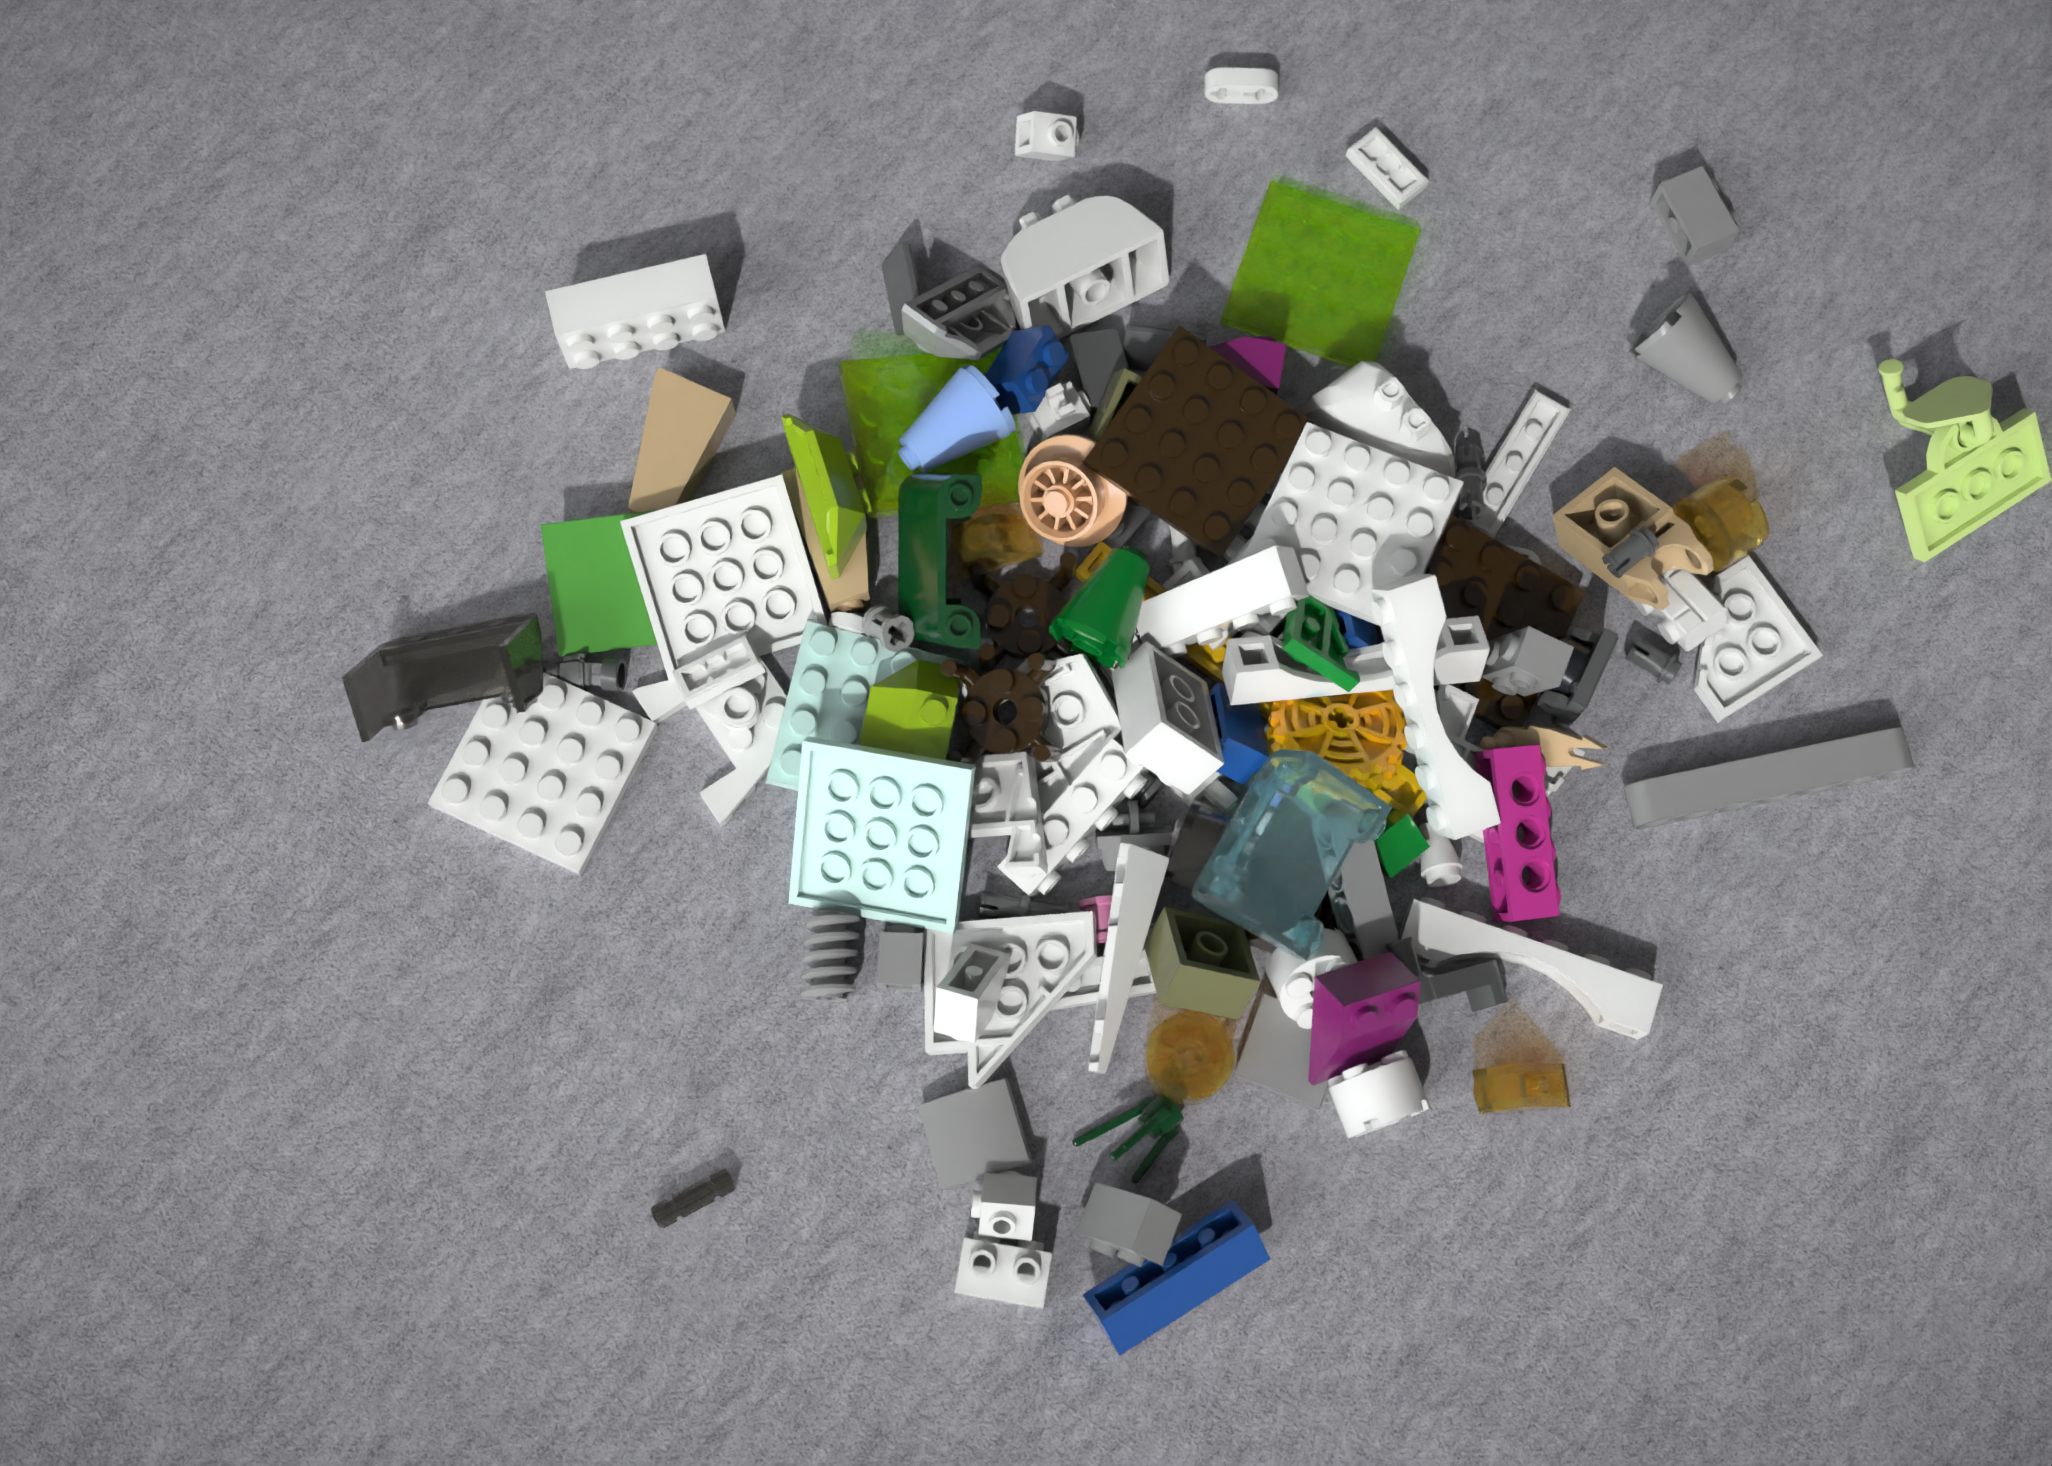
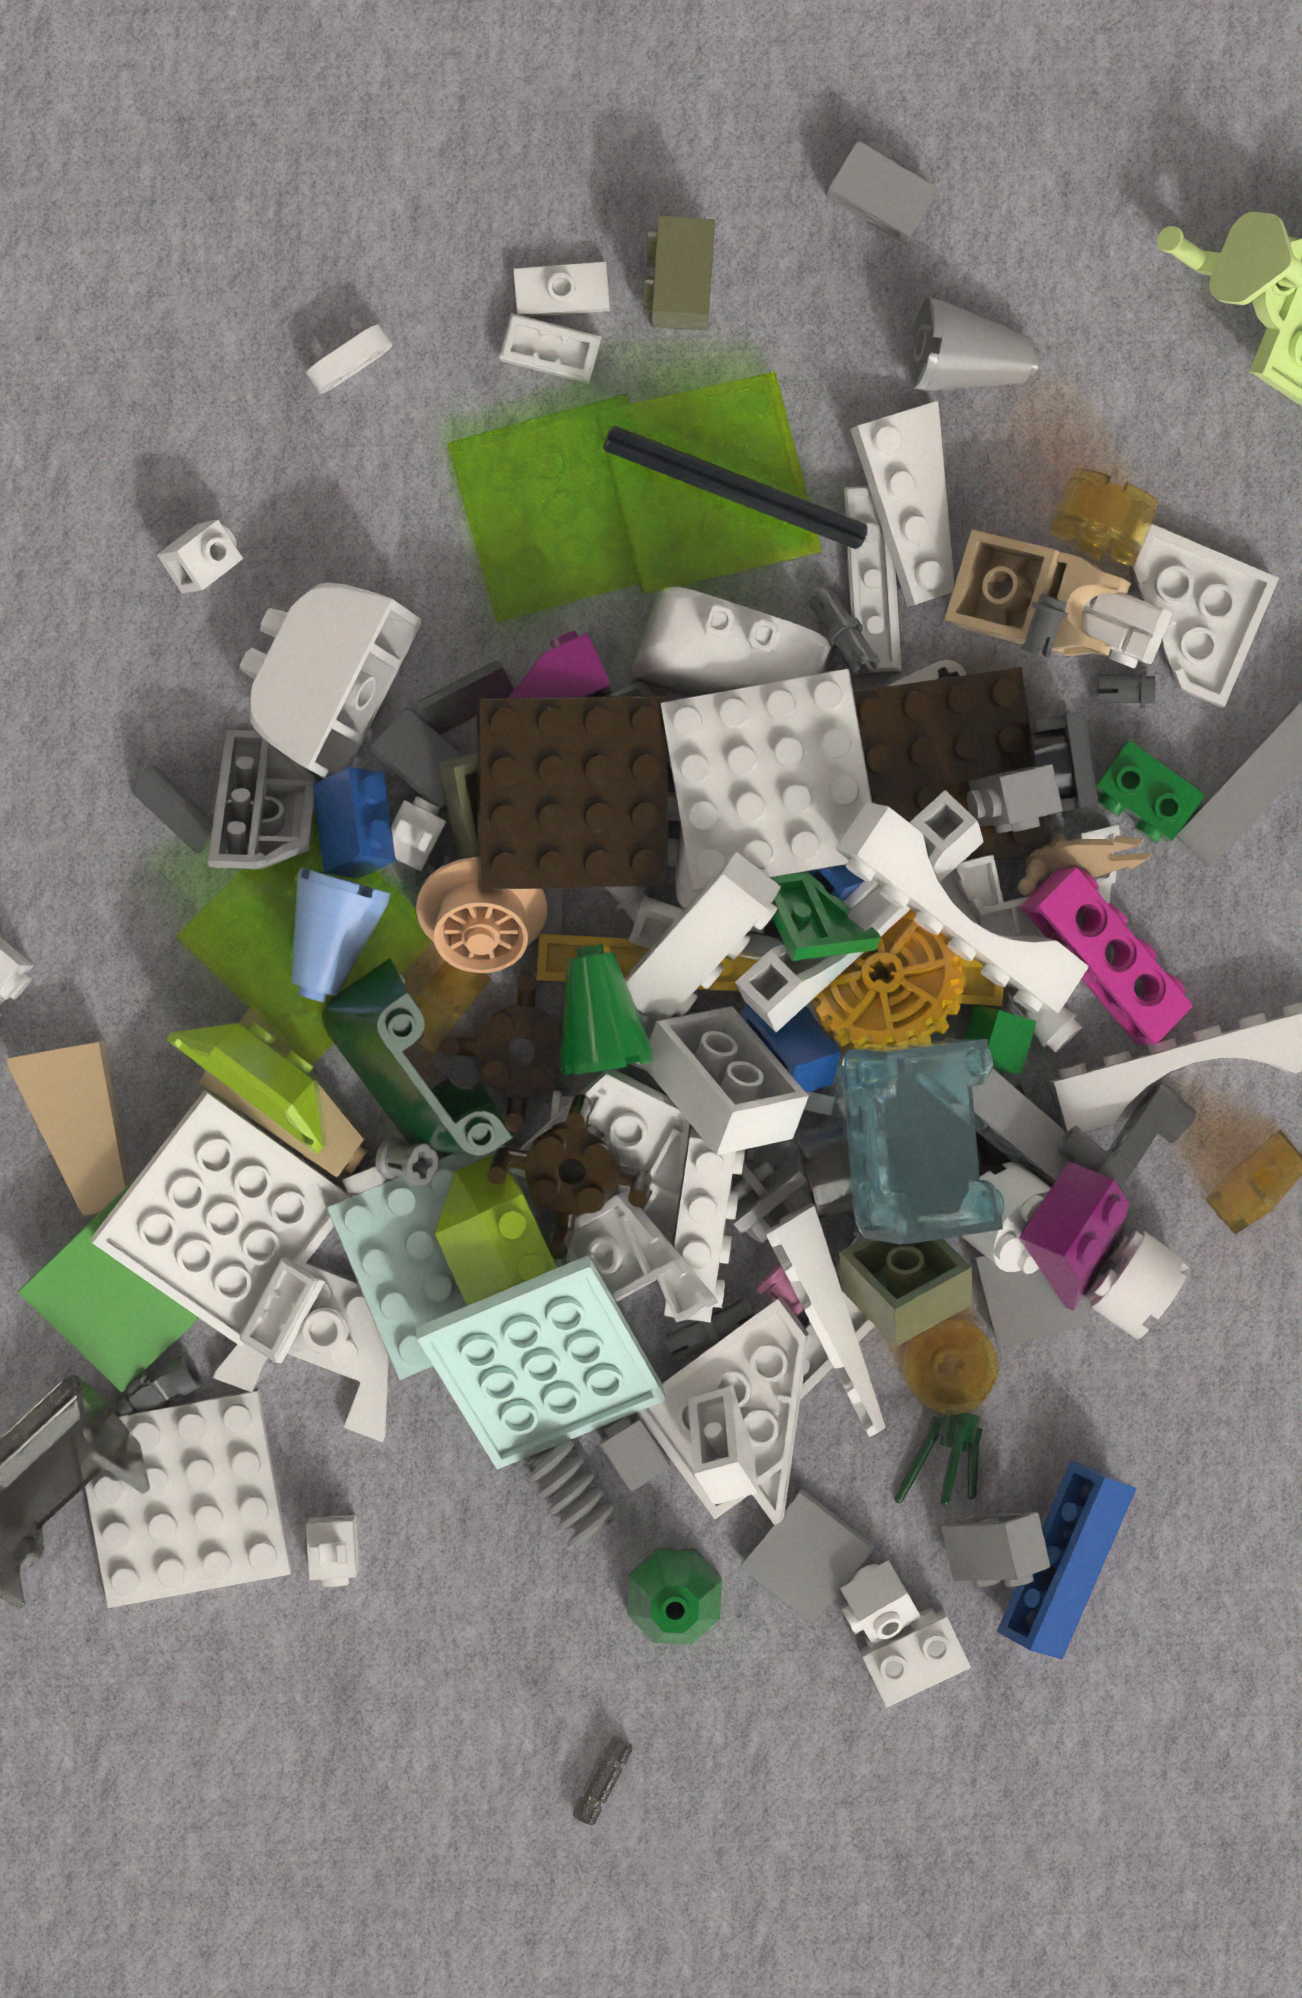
camera: 30 degrees left, 15 degrees up
none -> white brick [306,1515,360,1587]
none -> white plate [514,262,610,317]
none -> clear neon green plate [595,371,822,596]
none -> black axle [603,426,868,549]
none -> green cone [627,1547,722,1645]
none -> olive brick [643,216,715,331]
none -> white wing [850,401,955,607]
none -> green brick [1095,740,1205,844]

